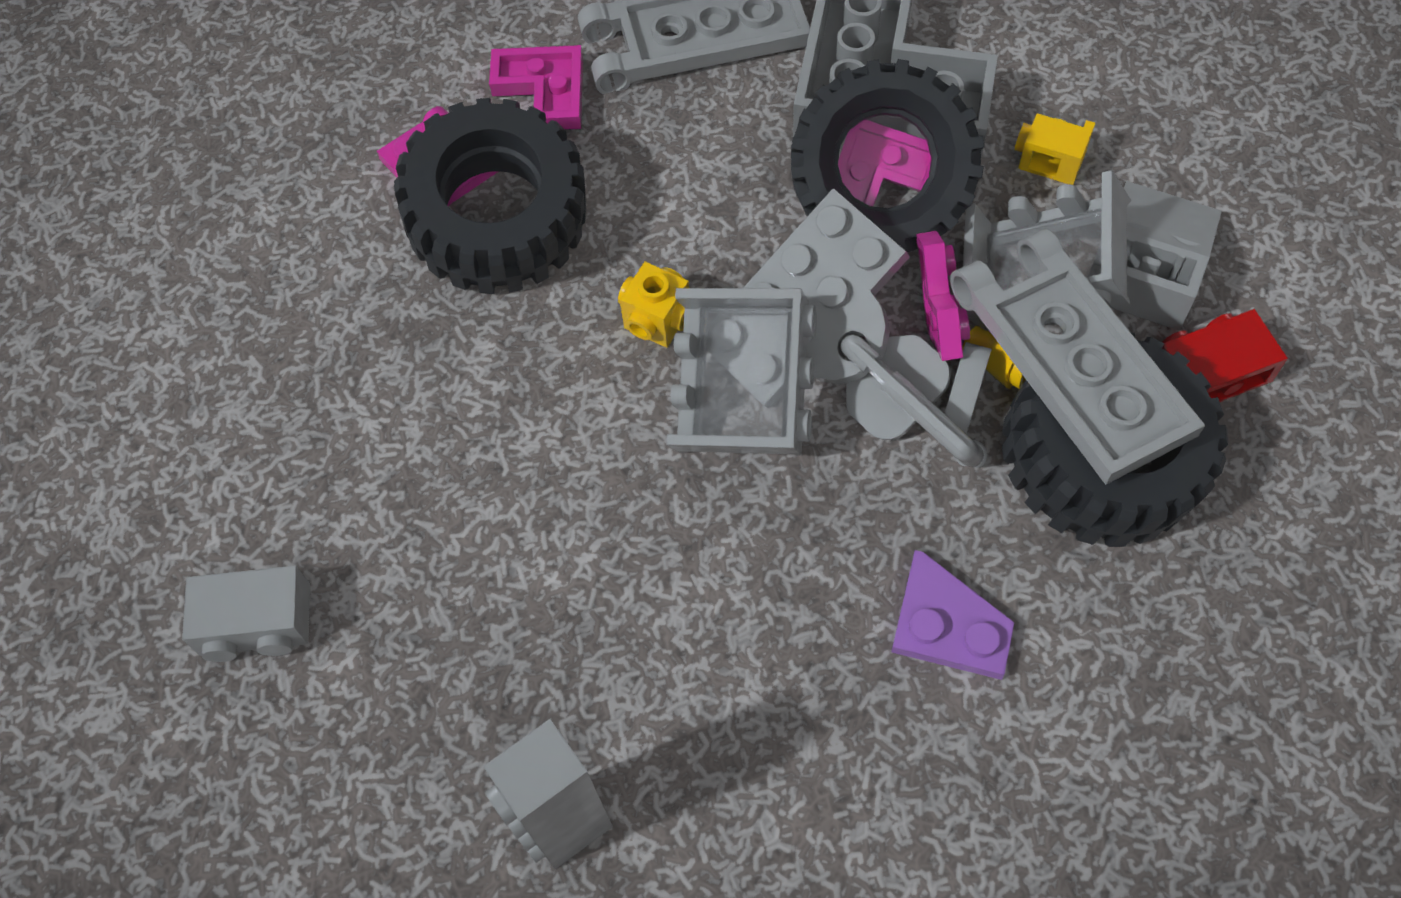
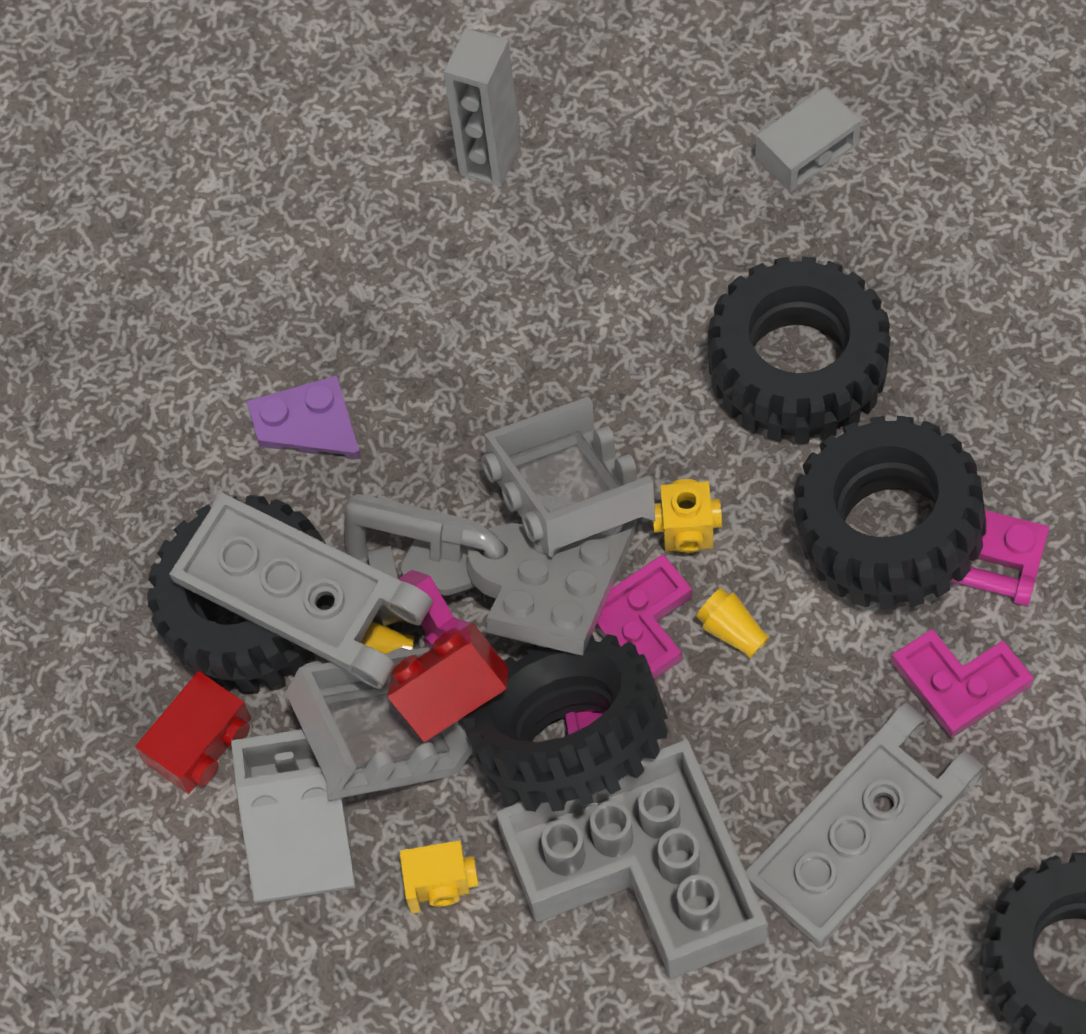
camera: 150 degrees right, 0 degrees up
none -> red brick [387,622,509,742]
none -> dark pink plate [595,554,692,679]
none -> yellow cone [696,587,770,659]
none -> black tyre [708,256,891,443]

